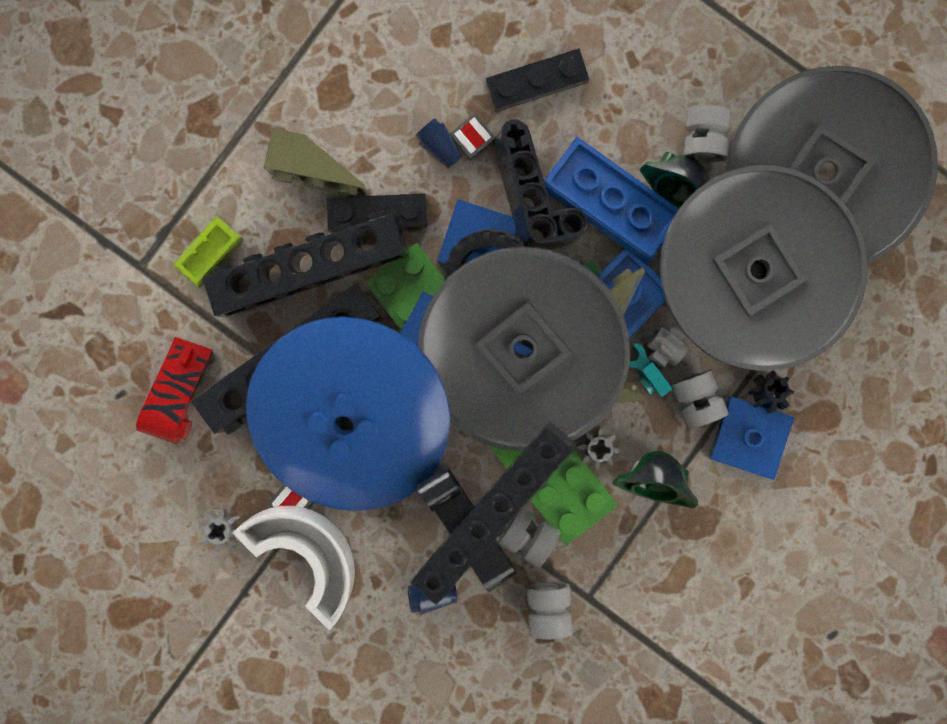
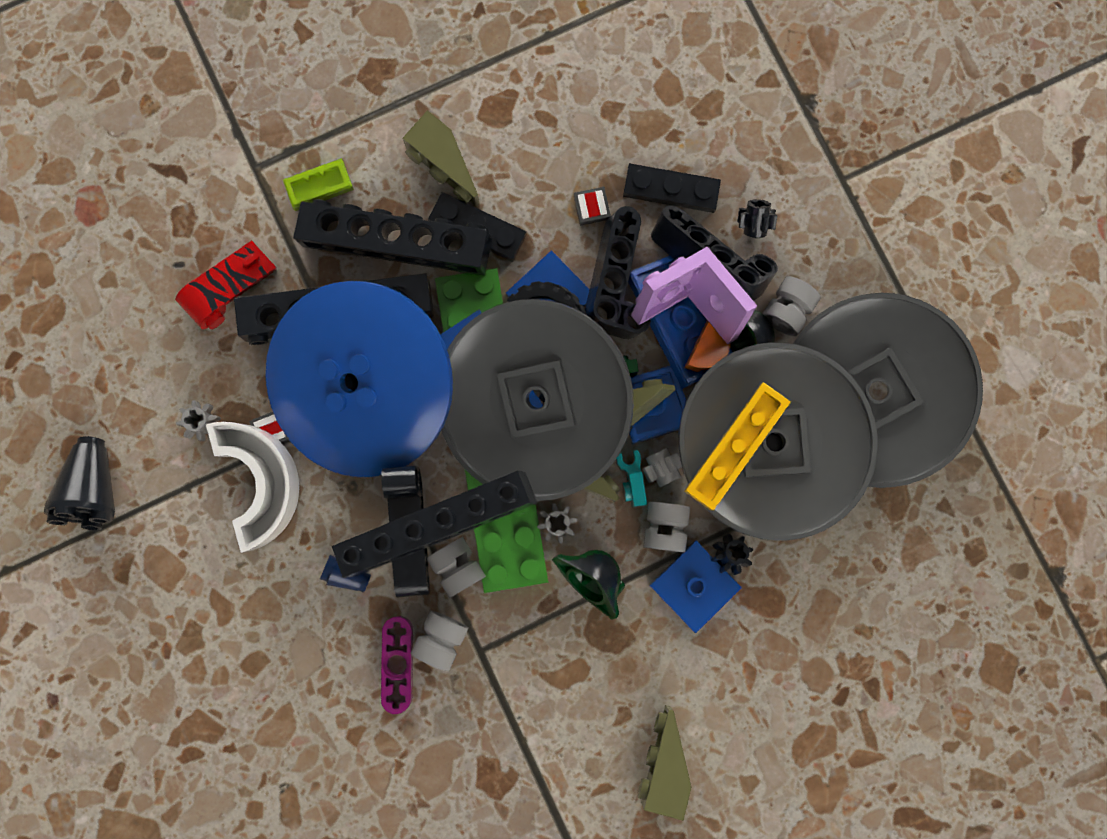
camera: 20 degrees right, 5 degrees down
dark blue cone [416,118,462,169] -> none
none -> black cone [44,436,115,530]
none -> magenta beam [381,616,413,714]
none -> lavender bracket [631,247,757,344]
none -> olive slope [638,705,692,821]
none -> black beam [651,206,778,301]
none -> orange tile [684,320,731,372]
none -> yellow plate [684,382,791,511]
none -> black gear [737,199,778,238]

